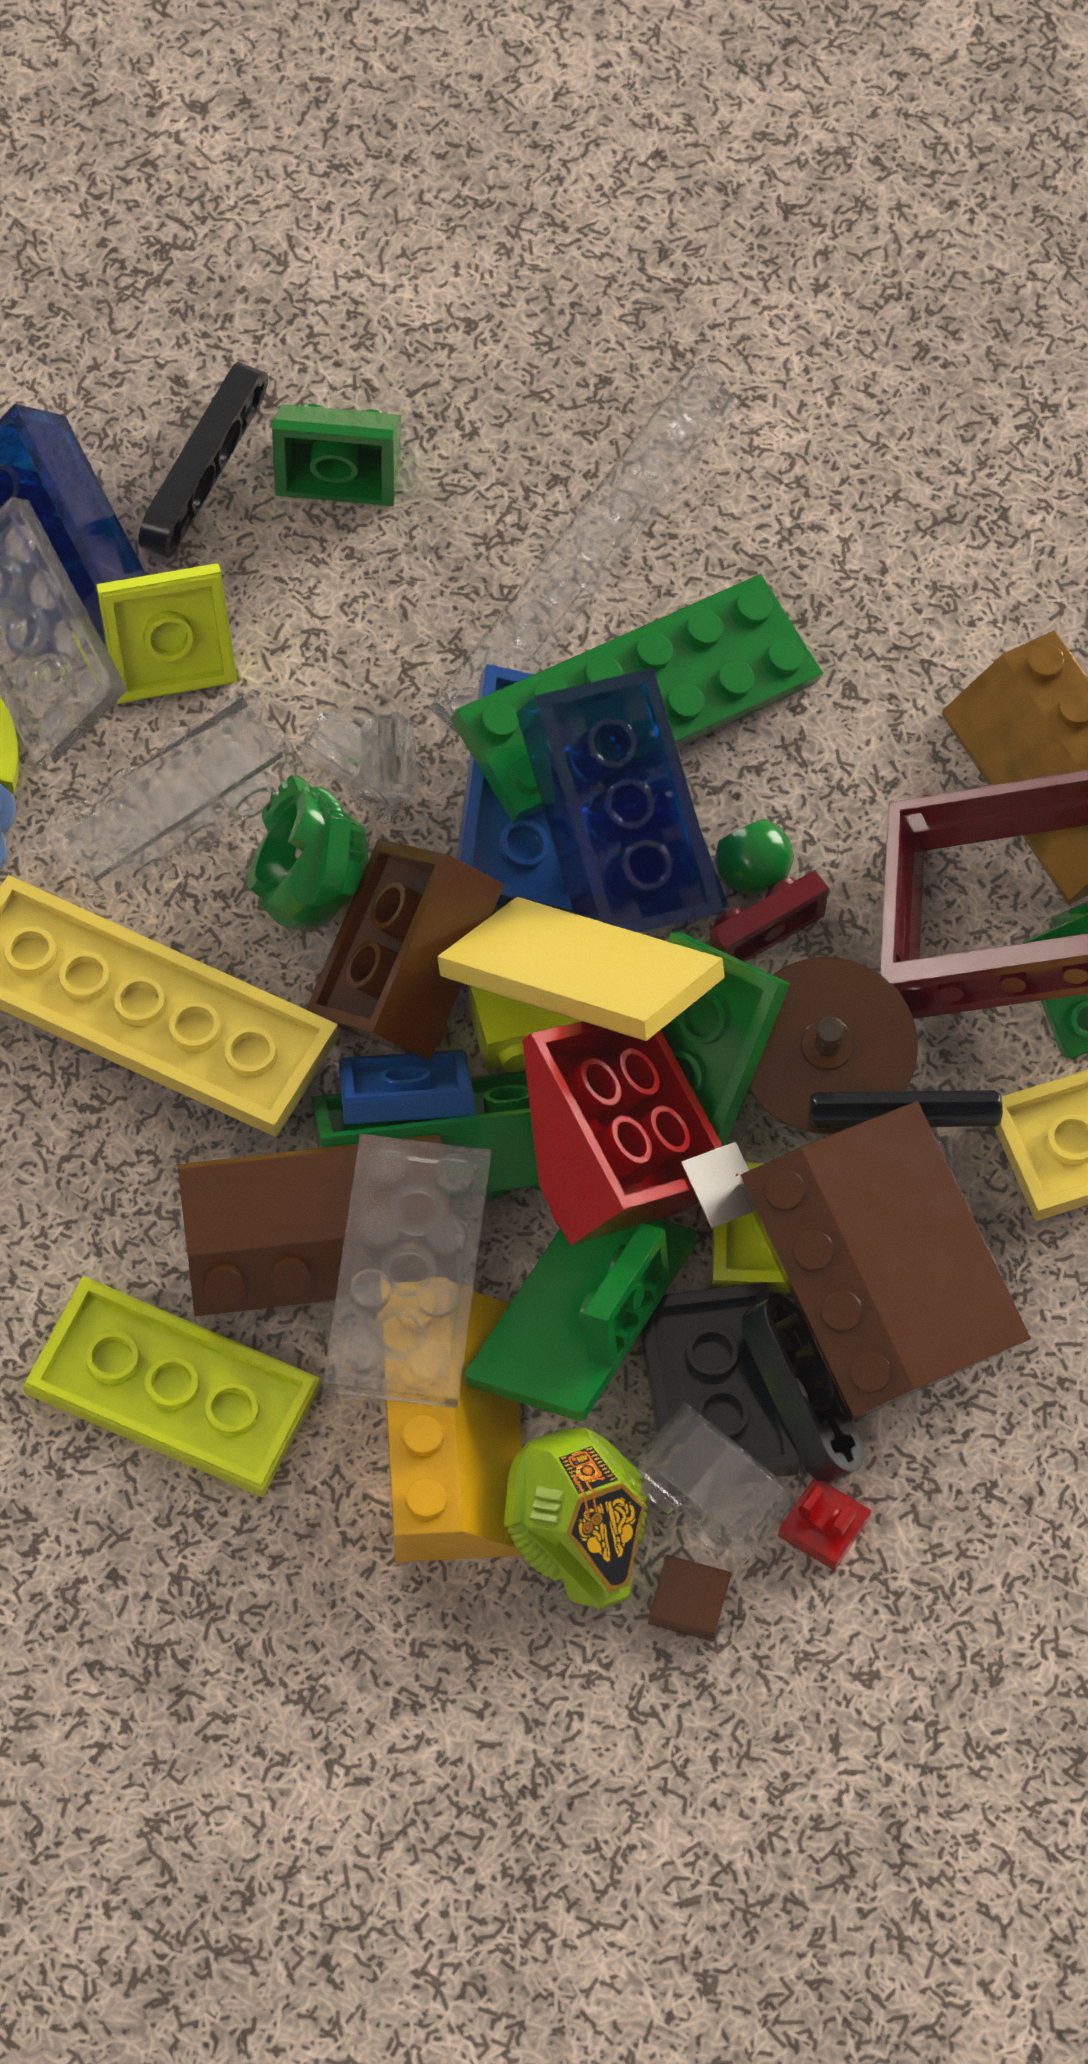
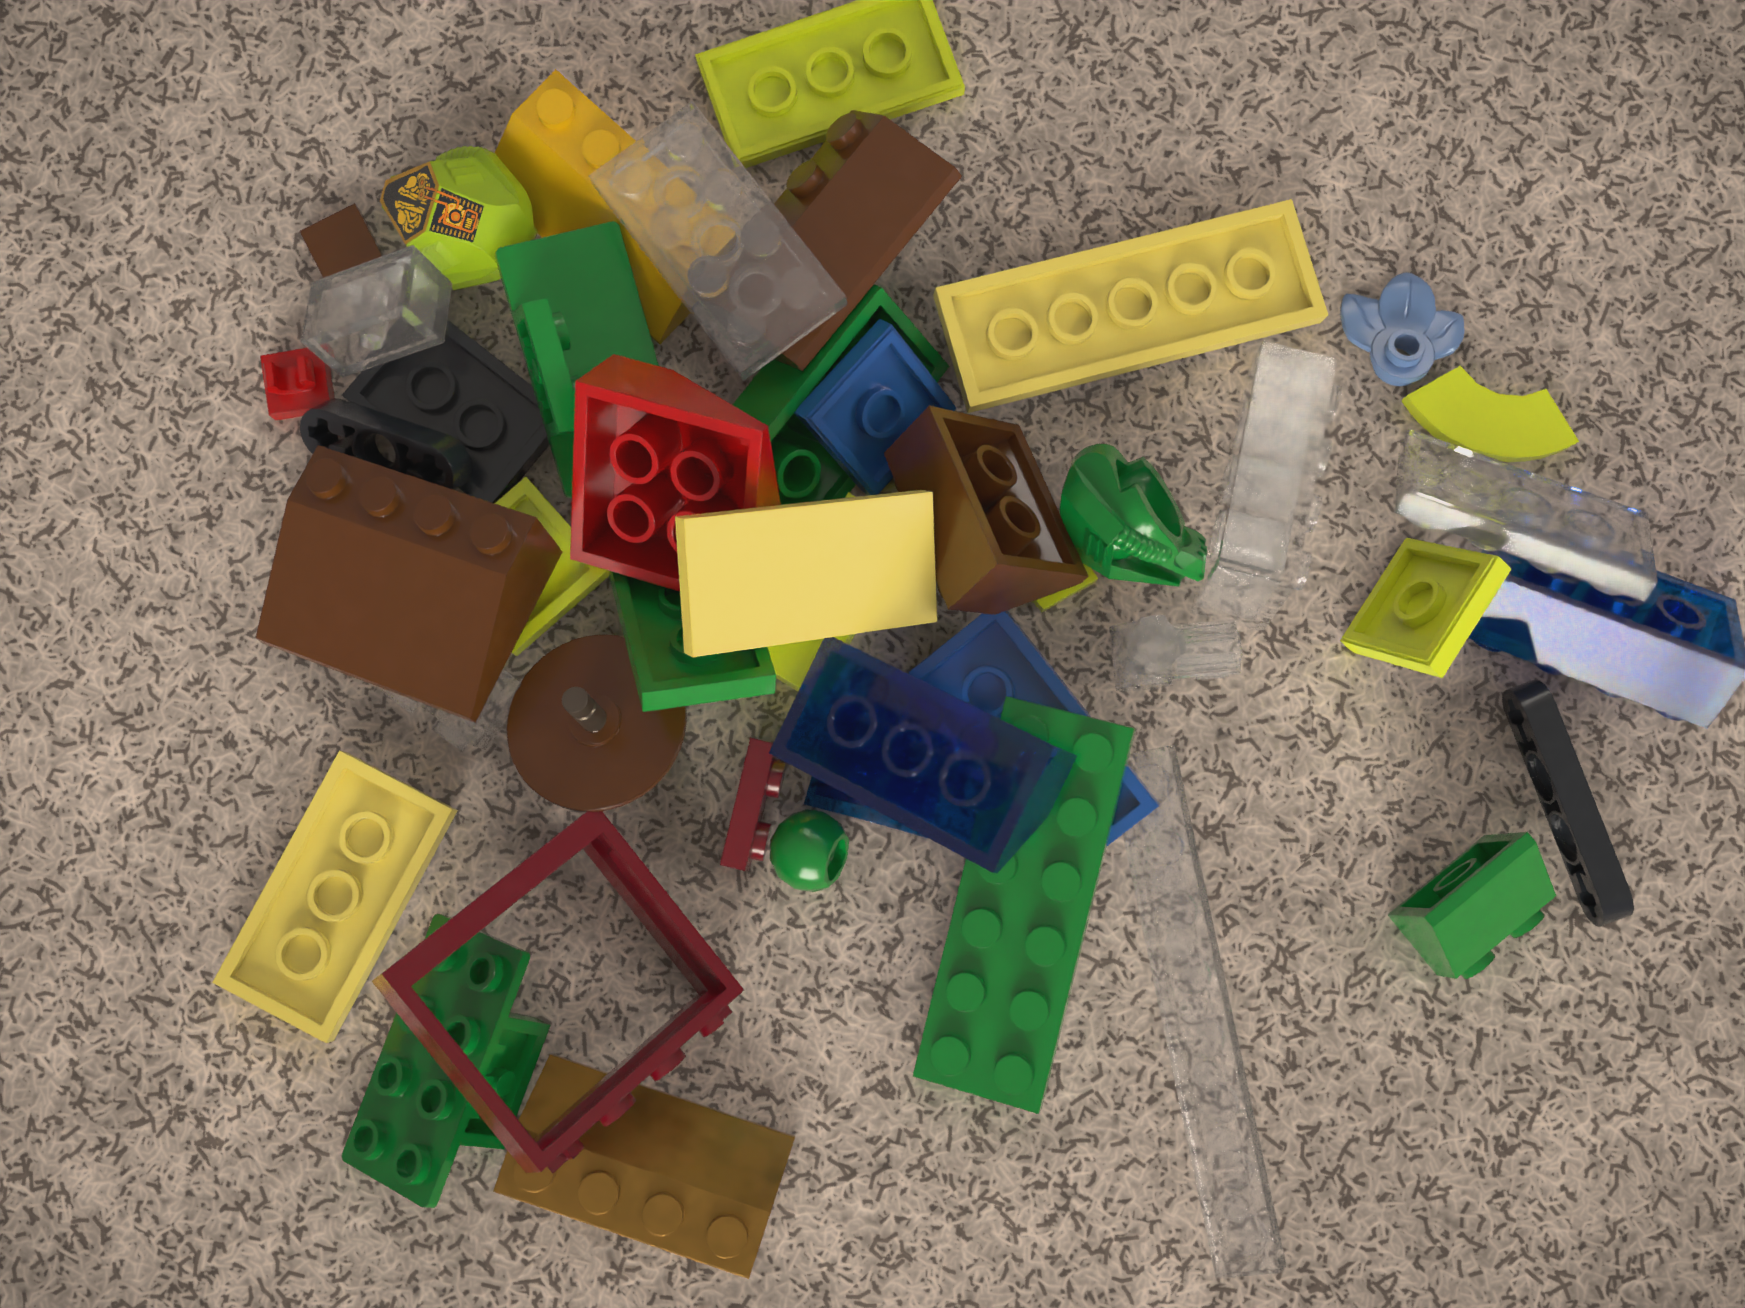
camera: 140 degrees right, 20 degrees up
white sticker [681,1142,752,1228] -> none
black axle [809,1090,1003,1129] -> none

